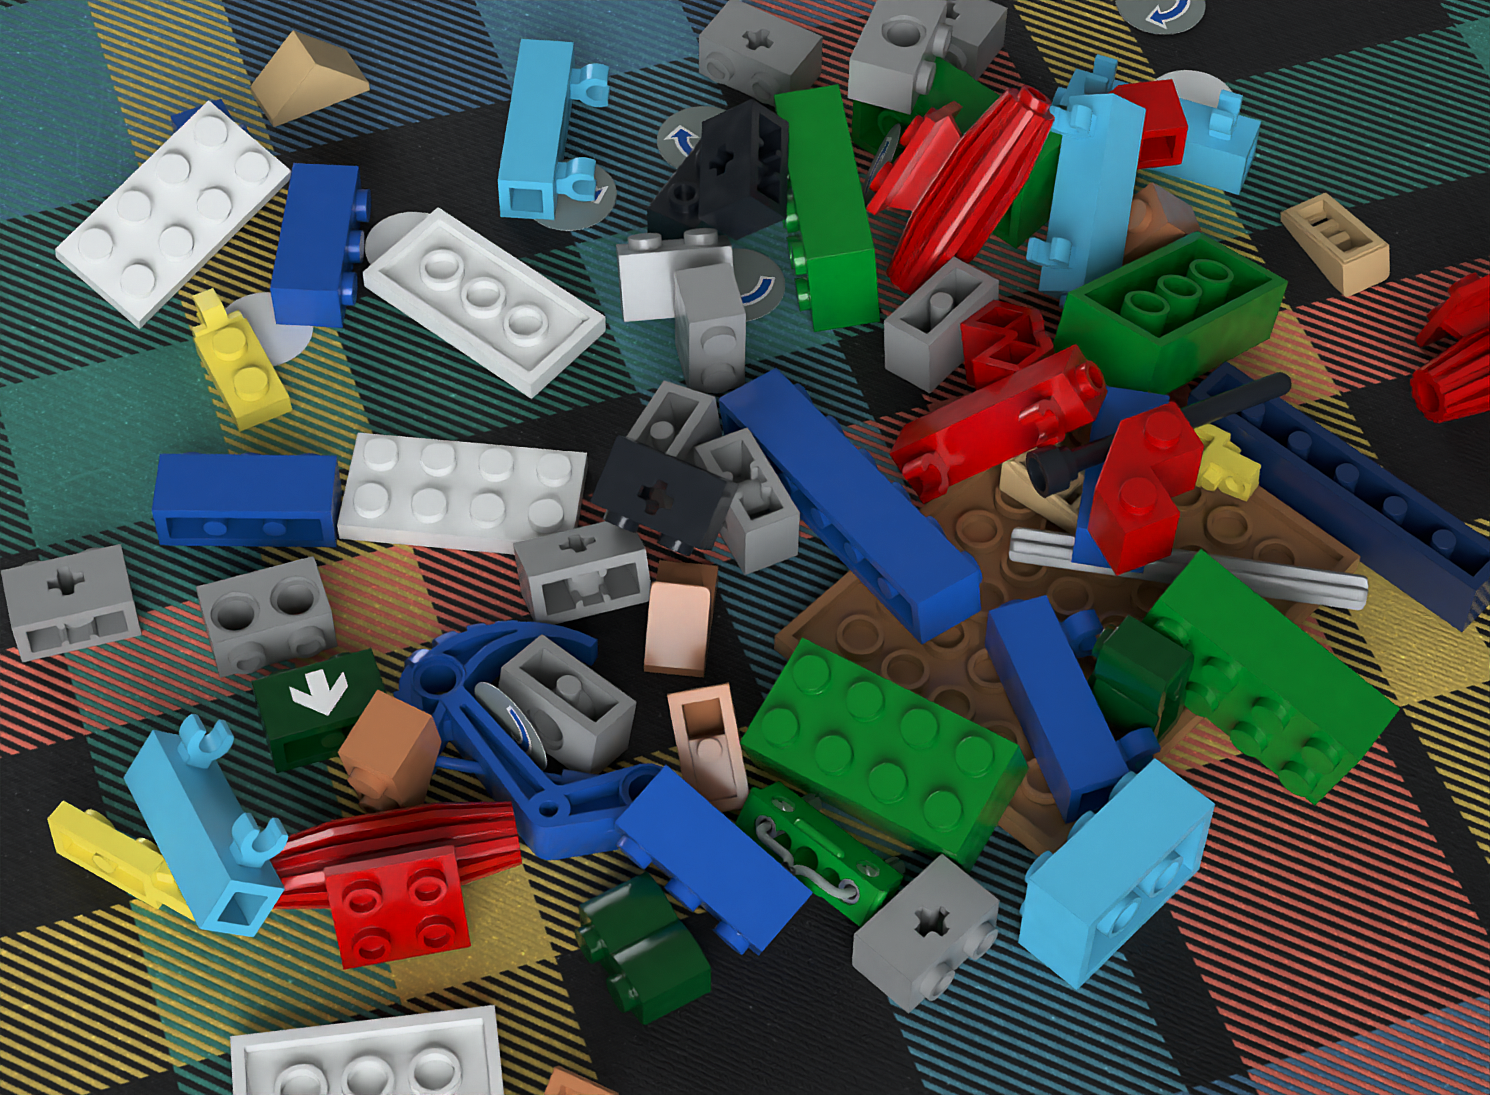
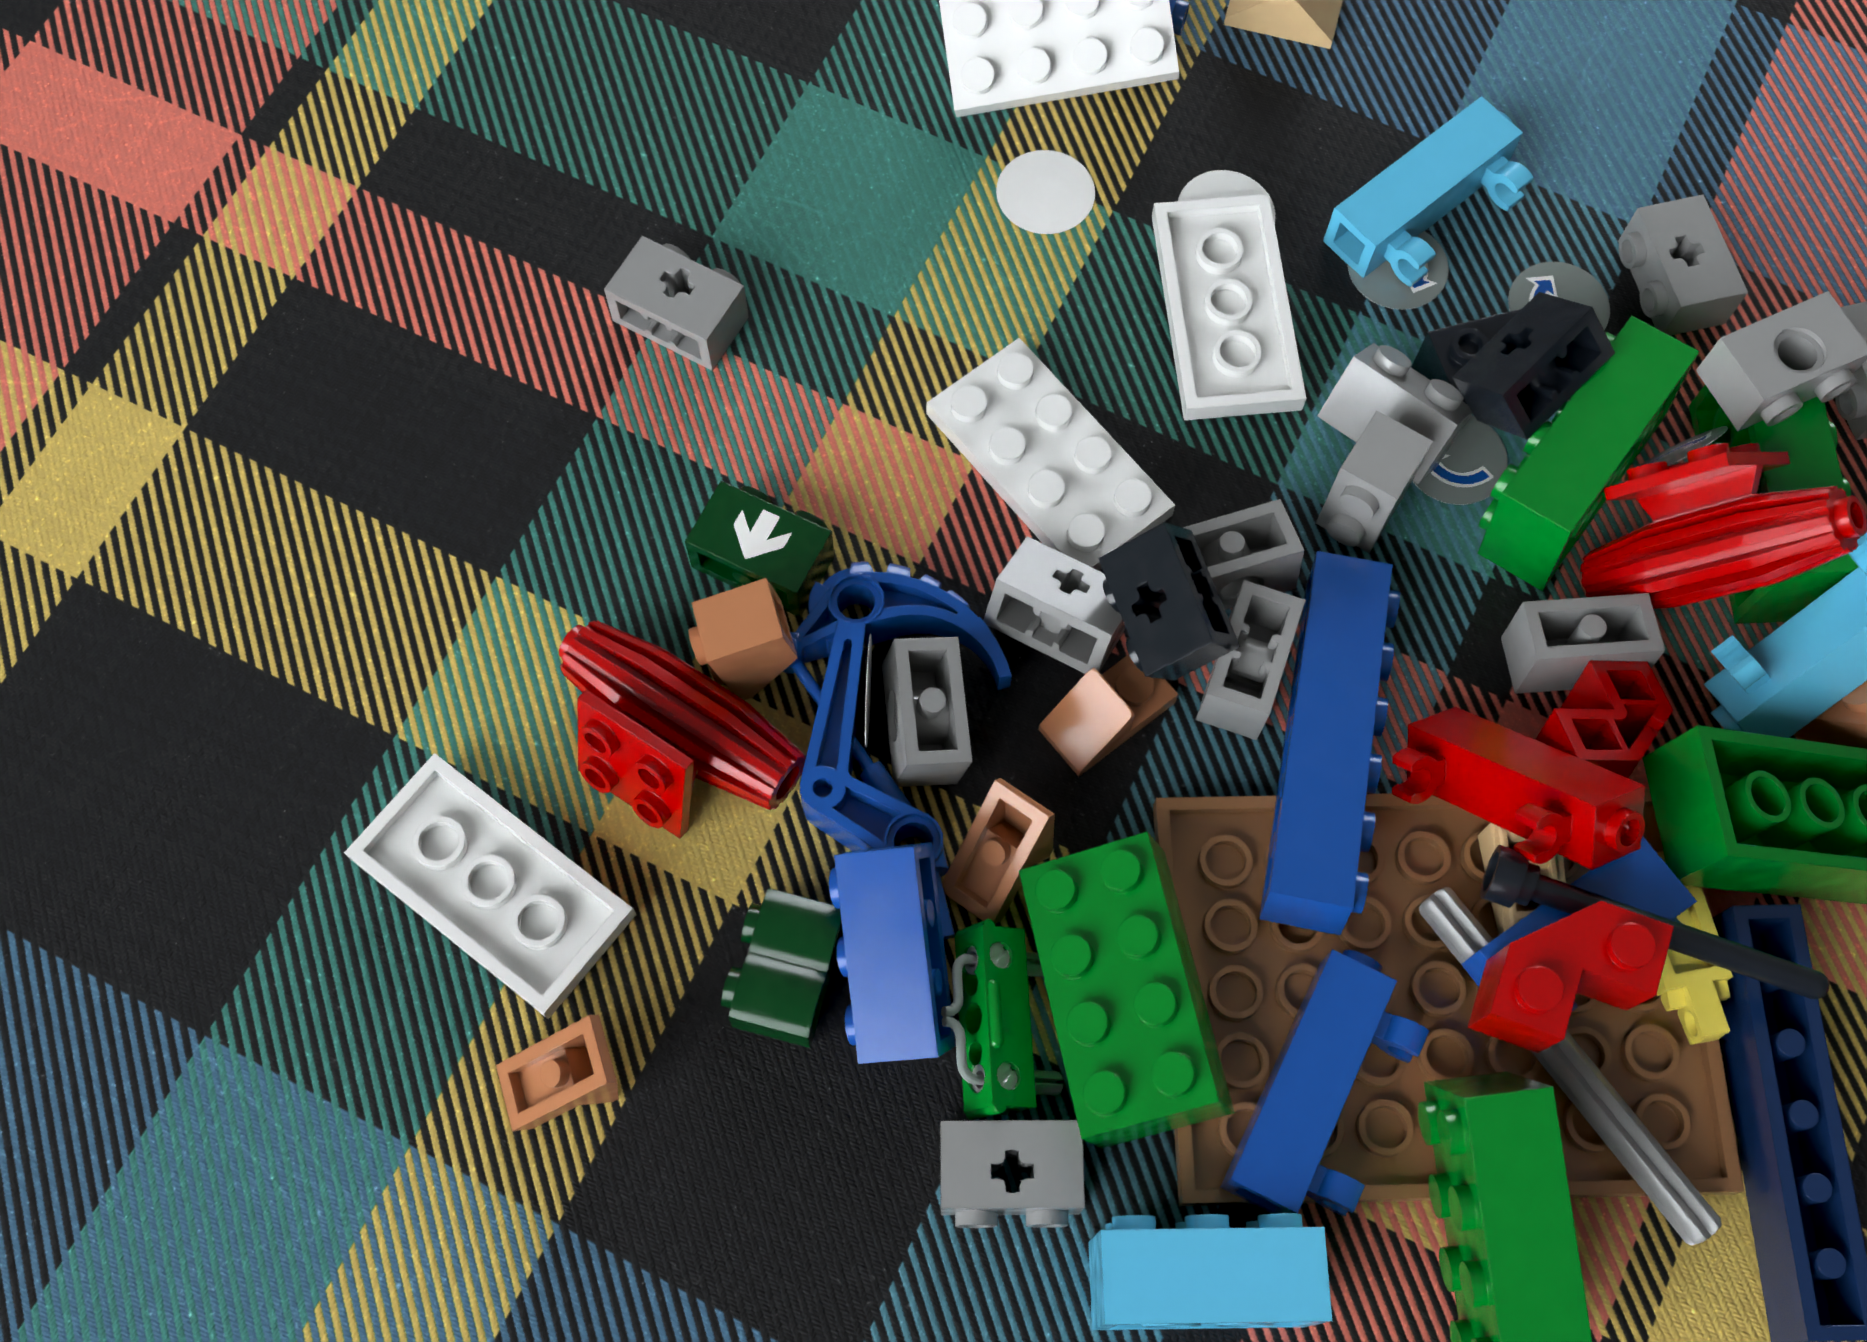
camera: 45 degrees right, 15 degrees up
light yellow hinge [47,801,195,921] -> none
medium azure brick [123,714,288,937] -> none
blue brick [152,452,342,547] -> none
light yellow hinge [191,288,292,432] -> none
light grey brick [196,556,338,678] -> none
blue brick [270,163,371,328] -> none
dark green brick [1088,614,1194,744] -> none

